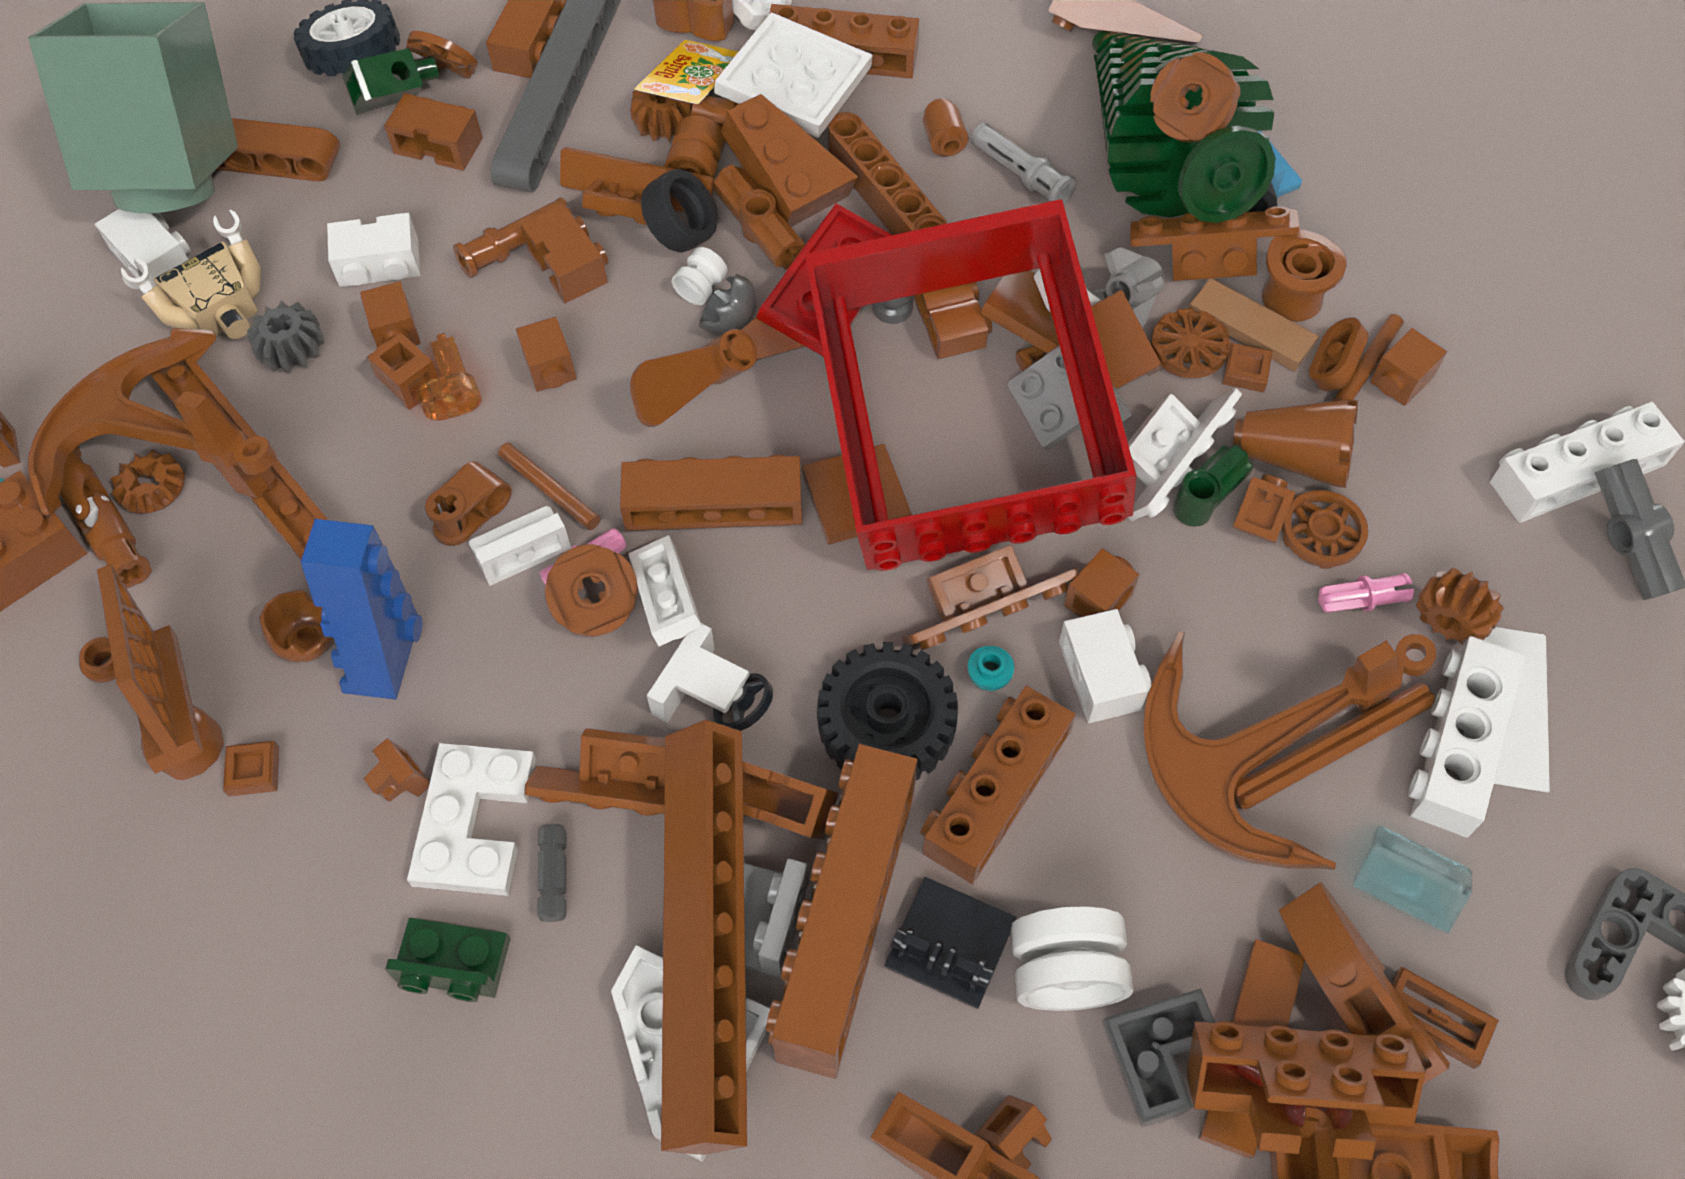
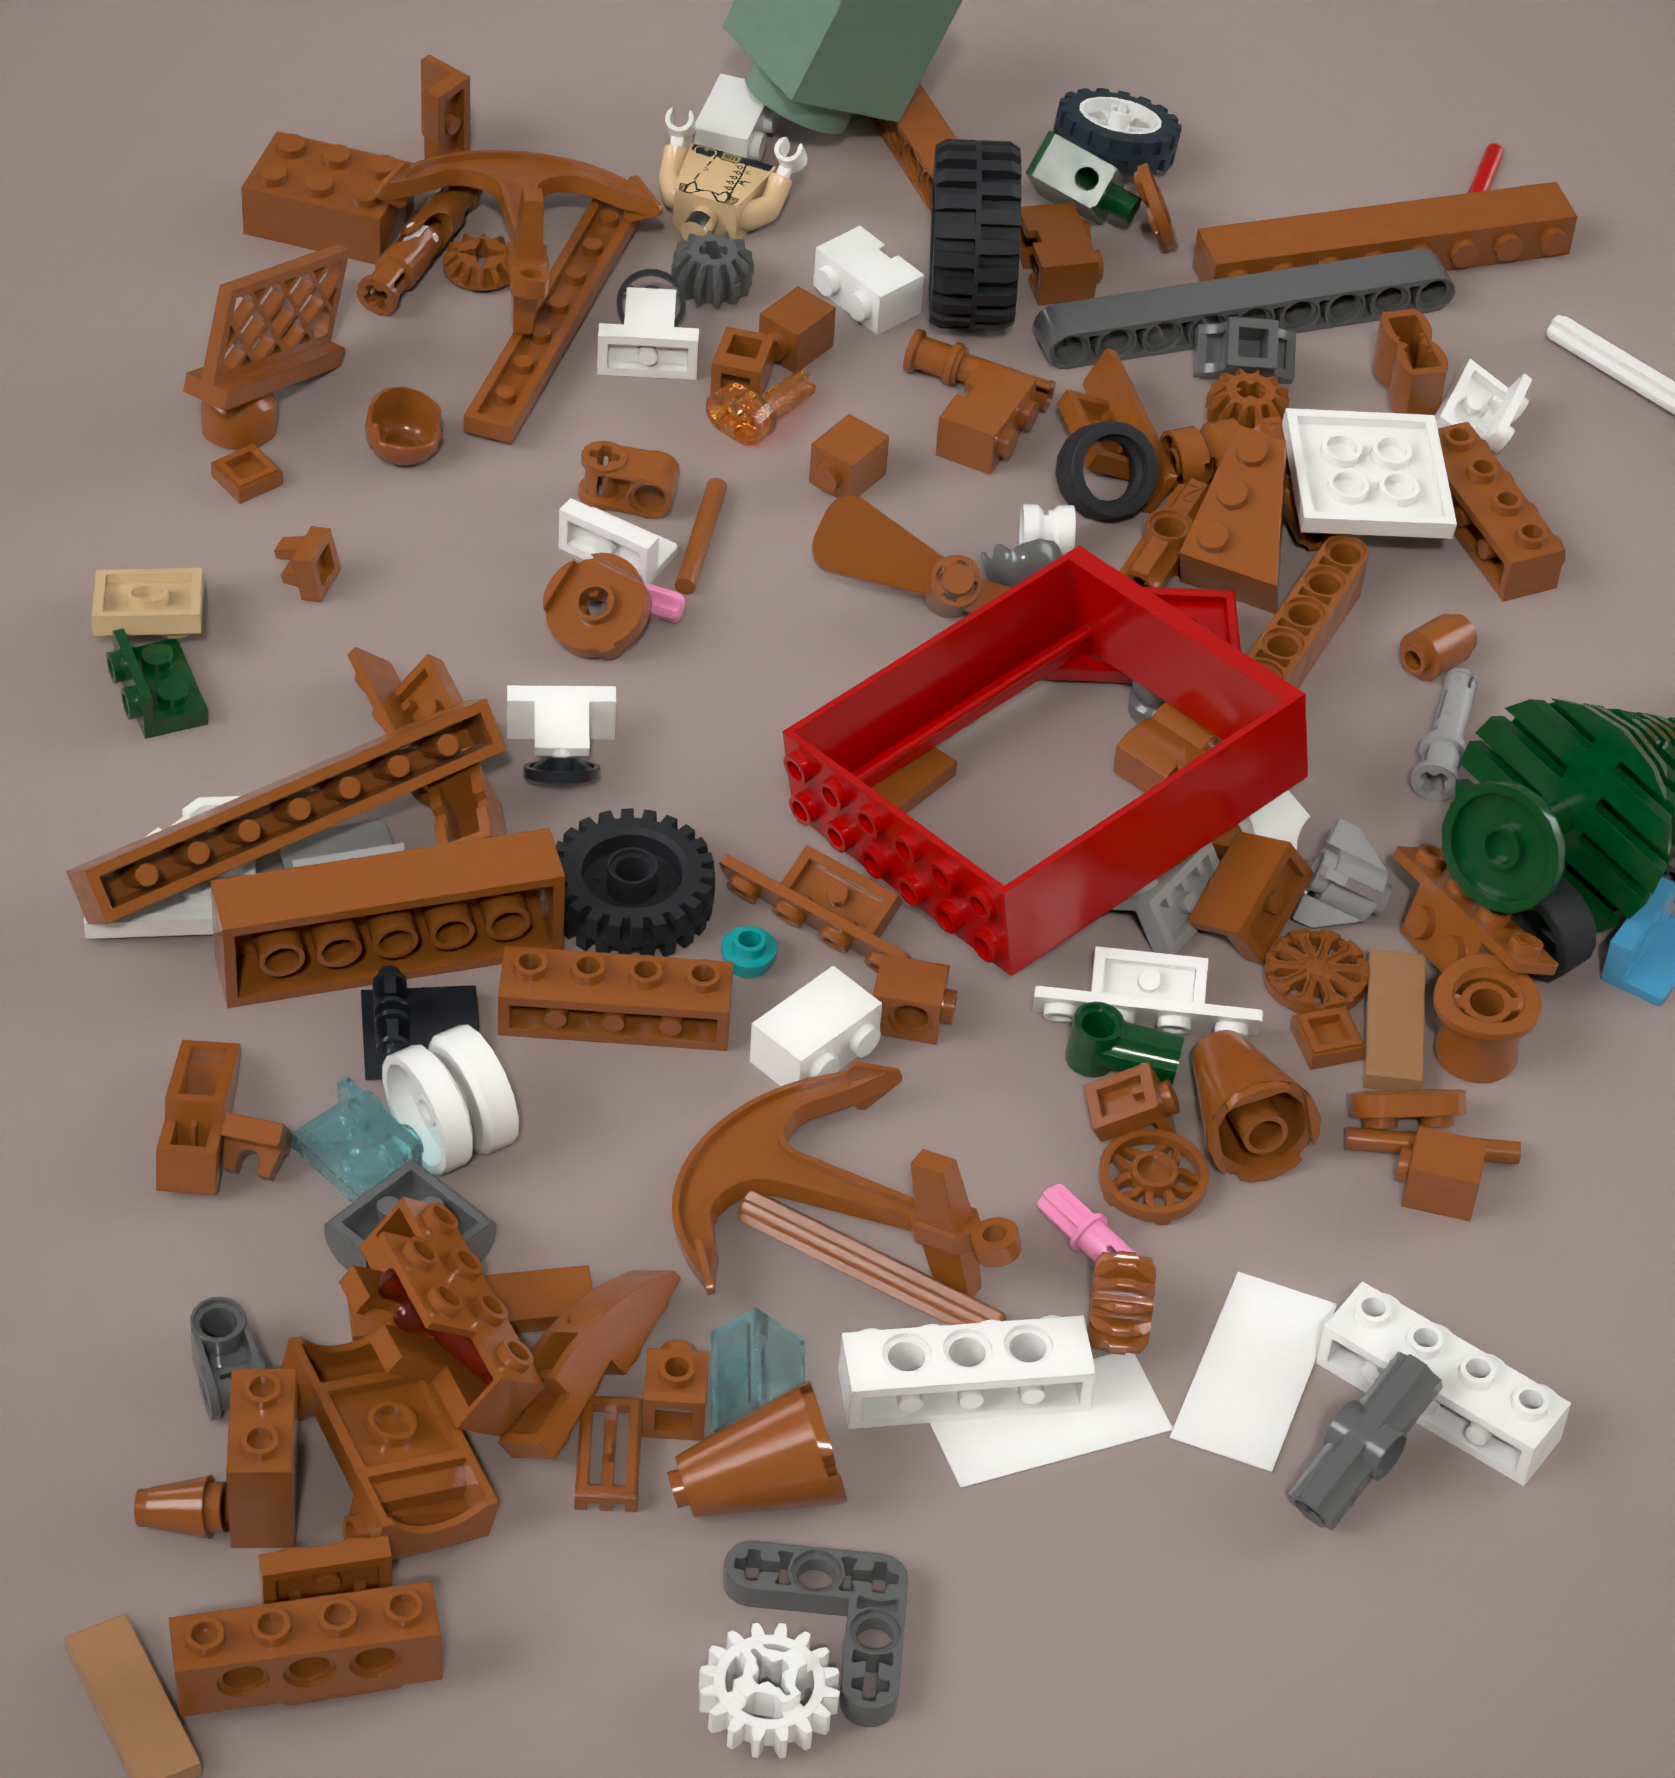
camera: 55 degrees right, 15 degrees down
blue wedge [301,519,423,700] -> none
white plate [407,743,536,896] -> none
dark grey axle [537,824,567,922] -> none
dark orange brick [620,454,802,531] -> none
white plate [628,535,702,646] -> none
sticker [634,40,739,104] -> none
dark orange plate [1151,52,1240,143] -> none
none -> tan plate [91,568,204,640]
none -> clear light blue bracket [291,1077,424,1203]
none -> white piece [597,269,699,380]
none -> dark orange brick [642,1340,709,1441]
none -> dark orange cone [667,1381,847,1517]
none -> black tyre [929,139,1022,330]
none -> white sticker [1169,1272,1337,1472]
none -> dark grey brick [1193,316,1296,384]

